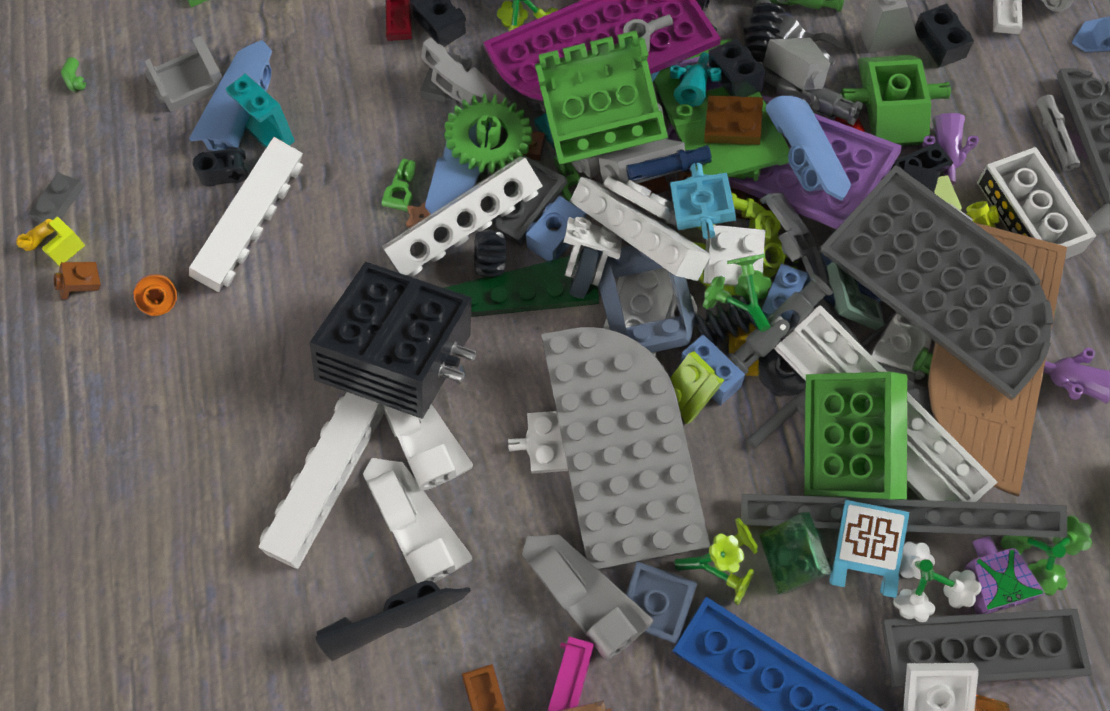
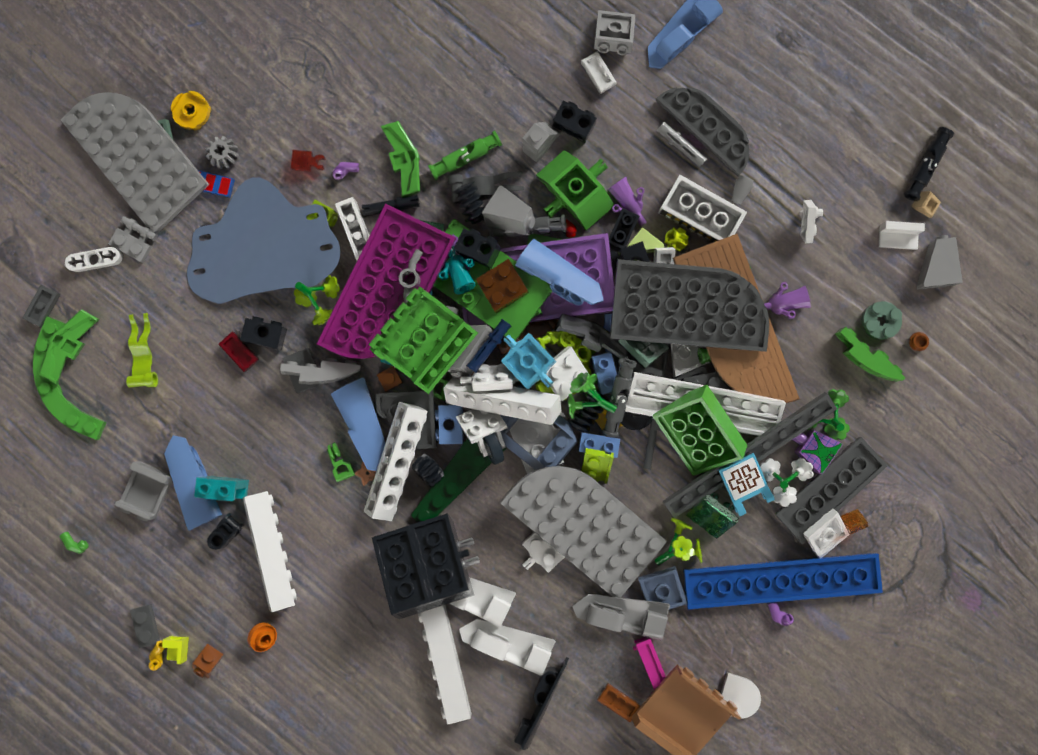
camera: 35 degrees left, 20 degrees up
bright green gear [444,93,532,173] -> none

